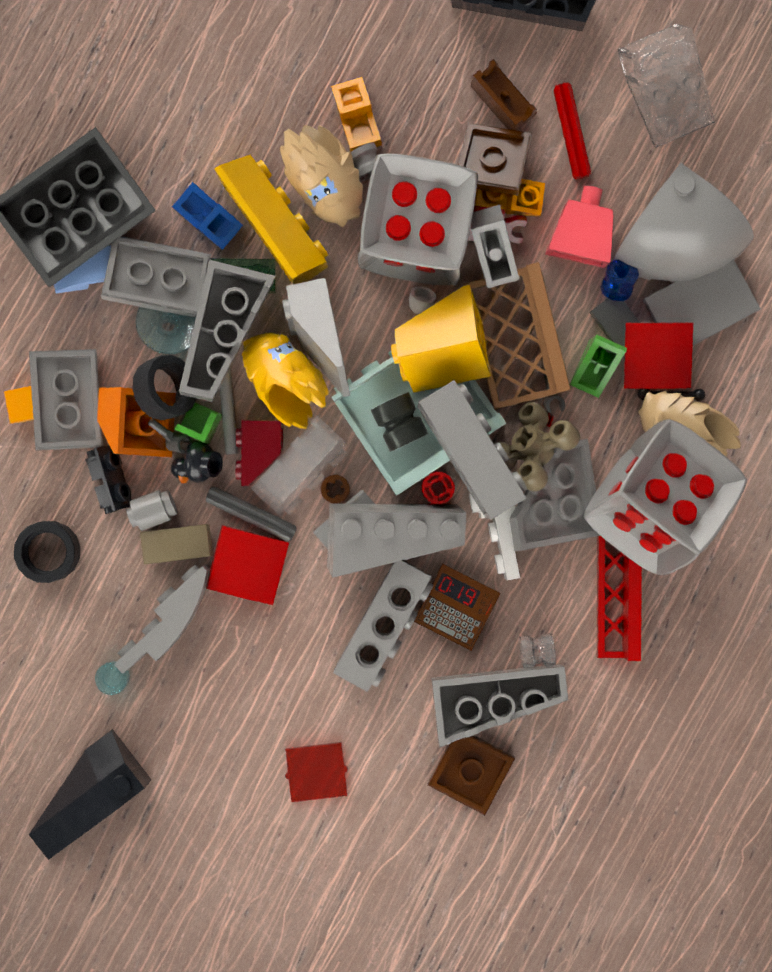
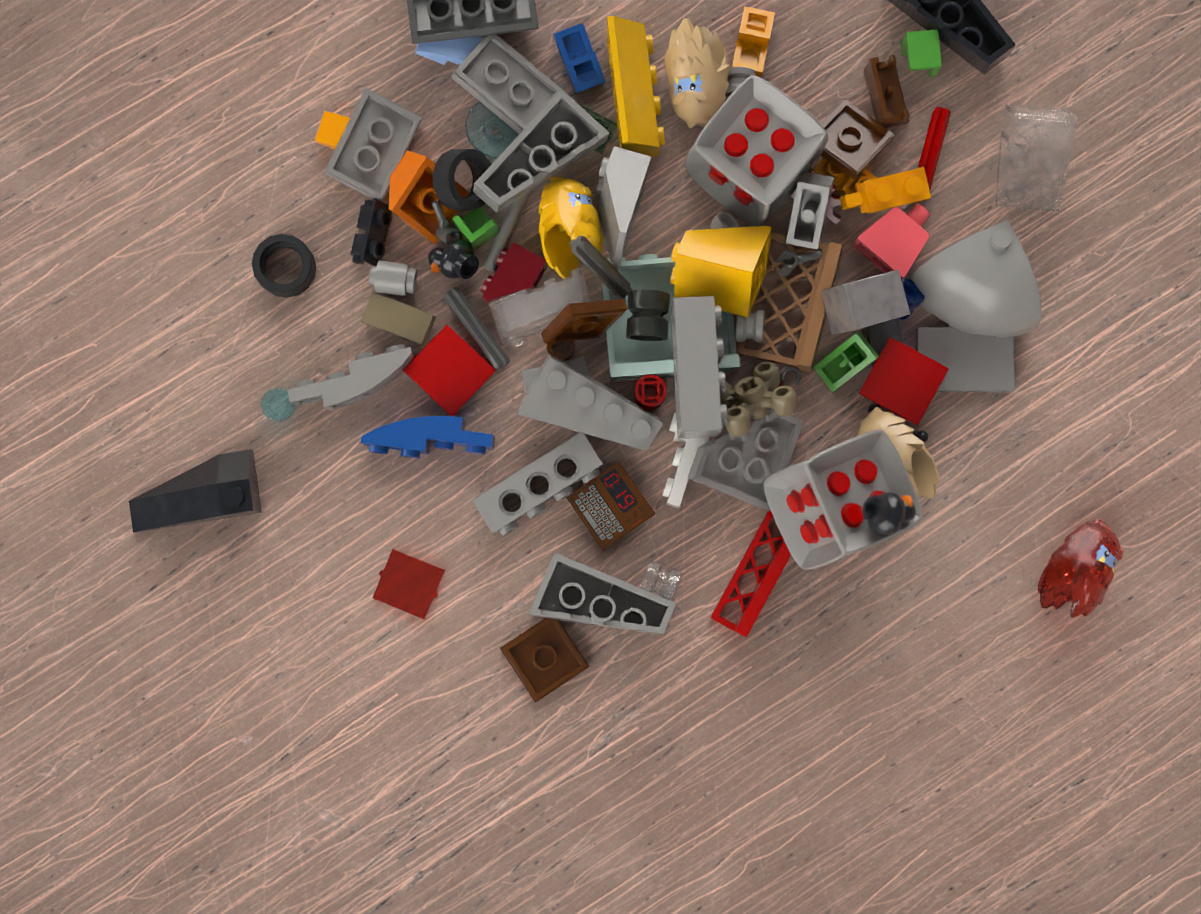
camera: 25 degrees right, 5 degrees down
none -> blue slope [361,416,495,459]
none -> reddish brown tile [541,299,628,344]
none -> dark grey axle [570,236,632,299]
none -> light grey wheel [736,310,765,343]
none -> dark grey hand [775,250,822,276]
none -> flat silver piece [821,270,910,335]
none -> light orange hinge [840,167,931,214]
none -> black animal [862,492,916,535]
none -> bright green panel [900,29,942,77]

